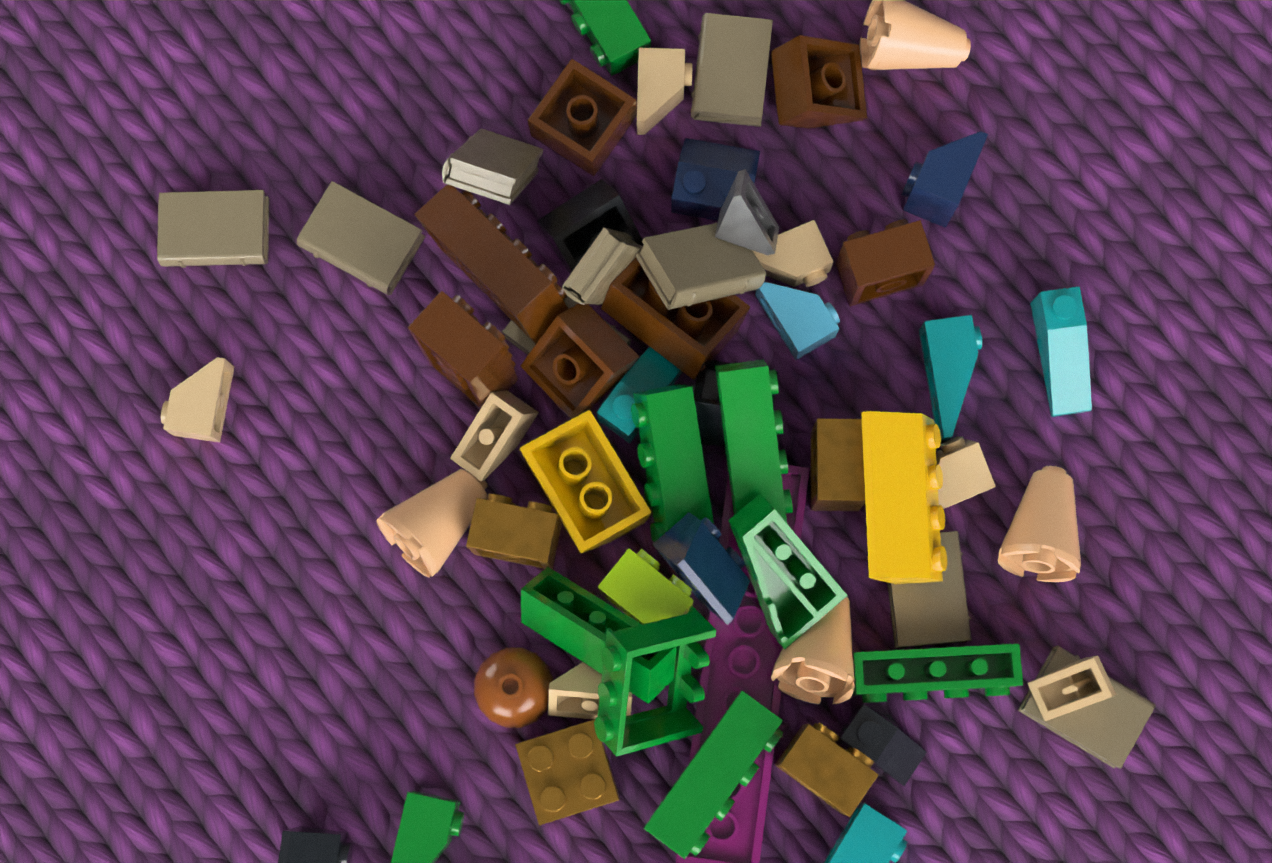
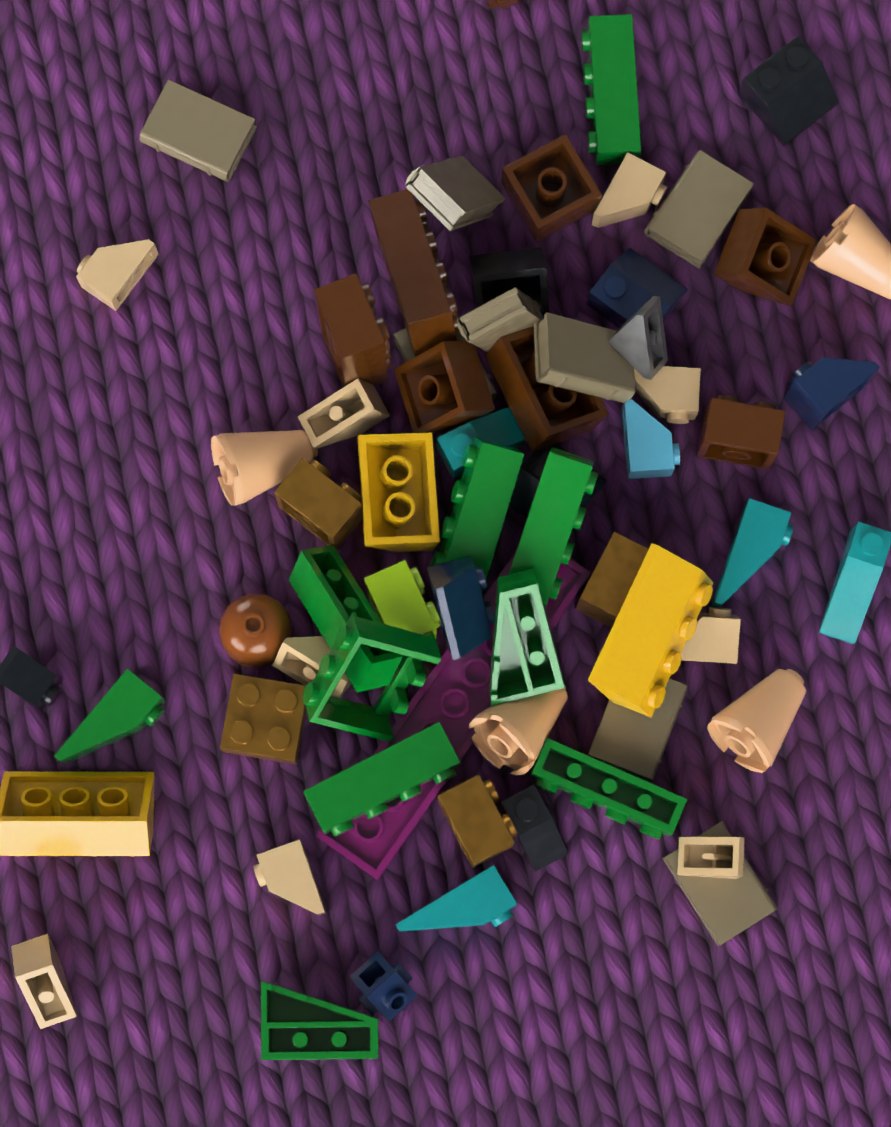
camera: 20 degrees right, 0 degrees up
dark tan piece [297,181,425,295] -> none

